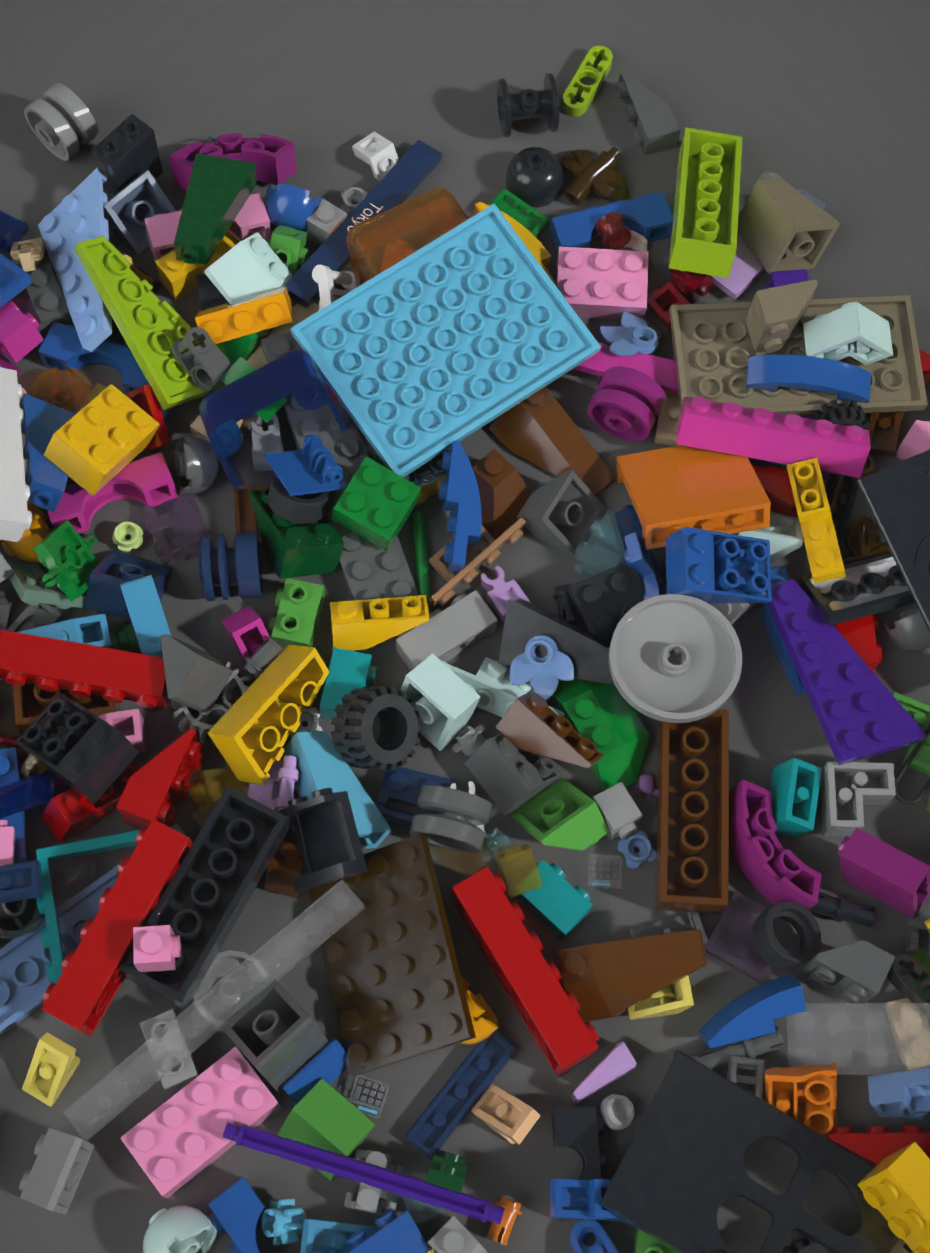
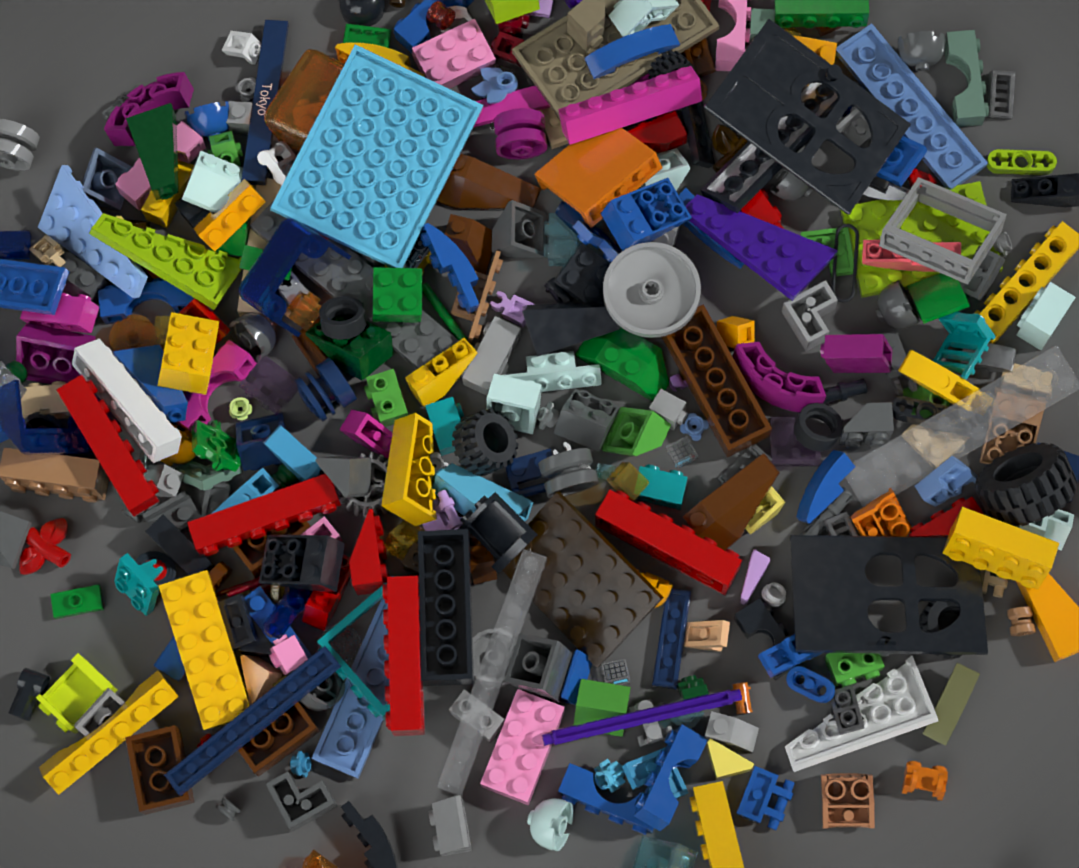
camera: 20 degrees left, 5 degrees up
light yellow slope [22,1032,80,1107] -> none
black panel [92,114,163,199] -> none
bright pink brick [133,925,181,972] -> none
dark grey piece [172,327,231,391] -> none
dark grey pin [243,636,284,678] -> none
blue hinge [264,434,348,496] -> none
reddish brown slope [496,691,604,768] -> none
medium blue plate [510,635,574,700] -> none
teal brick [769,758,822,839] -> none
yellow slope [786,457,846,584] -> none
none -> clear orange brick [283,291,321,331]
none -> light orange panel [717,316,754,348]

